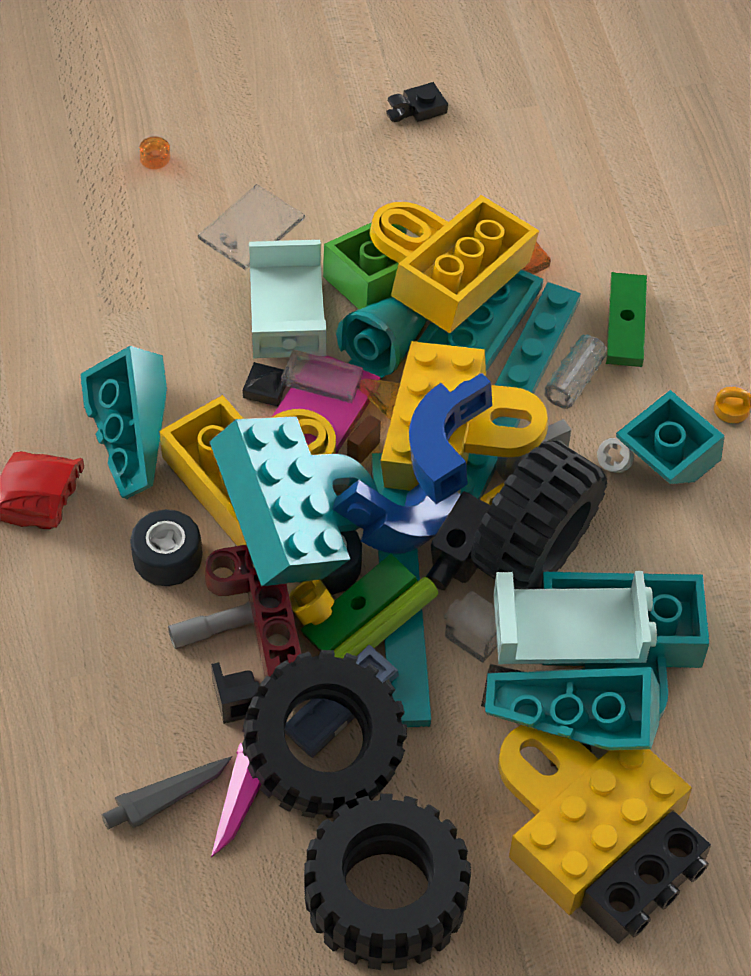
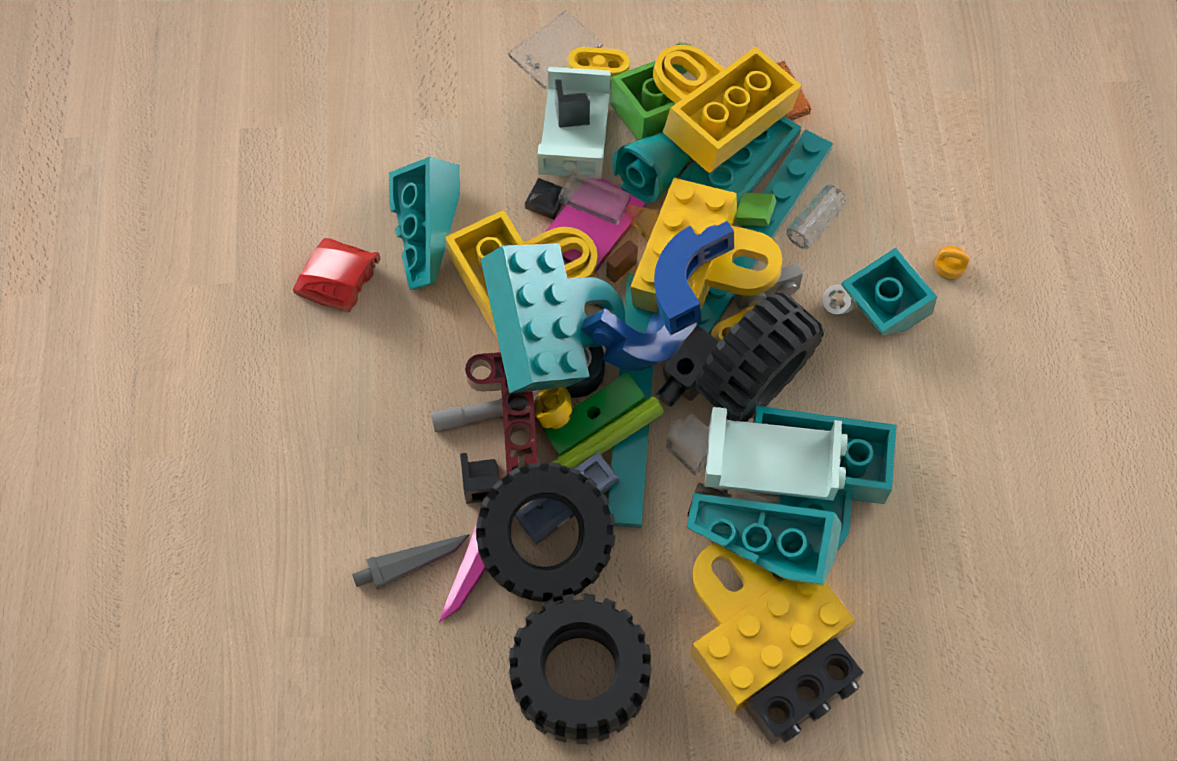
camera: 10 degrees right, 10 degrees up
black wheel [130,509,203,586] -> none
green tile [606,272,647,367] -> none
none -> black panel [555,79,590,128]
none -> yellow plate [568,47,630,81]
none -> bright green tile [735,193,776,226]

